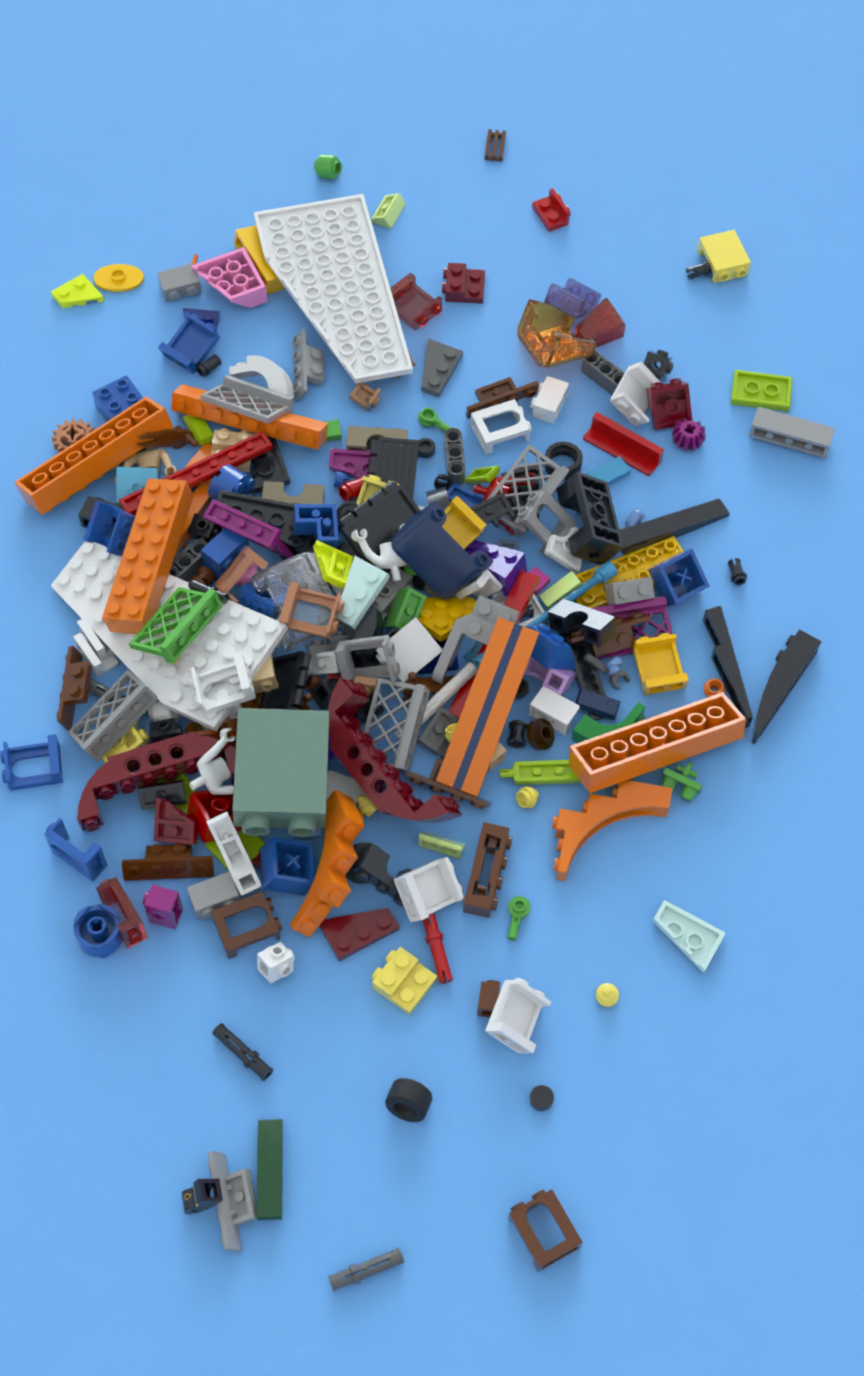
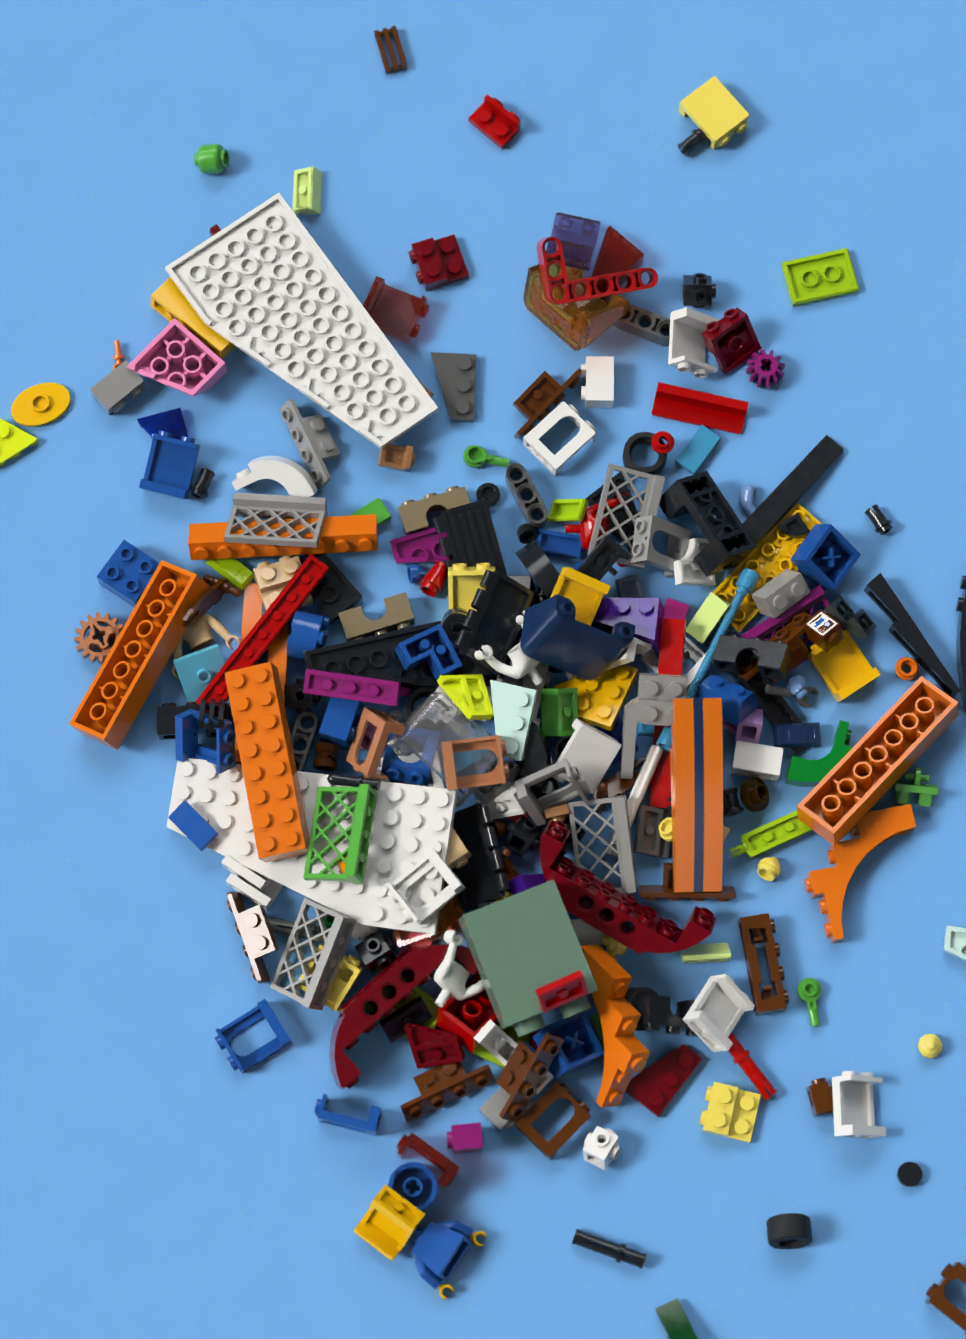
camera: 25 degrees left, 15 degrees up
light grey brick [749,407,835,458] -> none
none -> blue tile [168,800,219,851]
none -> black tile [198,699,225,728]
none -> yellow panel [354,1184,425,1261]
none -> blue torso [409,1220,487,1299]
none -> reddish brown bracket [496,1033,564,1122]
none -> red plate [535,970,588,1013]
none -> red beam [537,237,658,304]
none -> red plate [651,431,675,454]
none -> black tile [777,513,810,538]
none -> reddish brown brick [804,610,844,652]
none -> pearl dark grey slope [824,595,877,638]

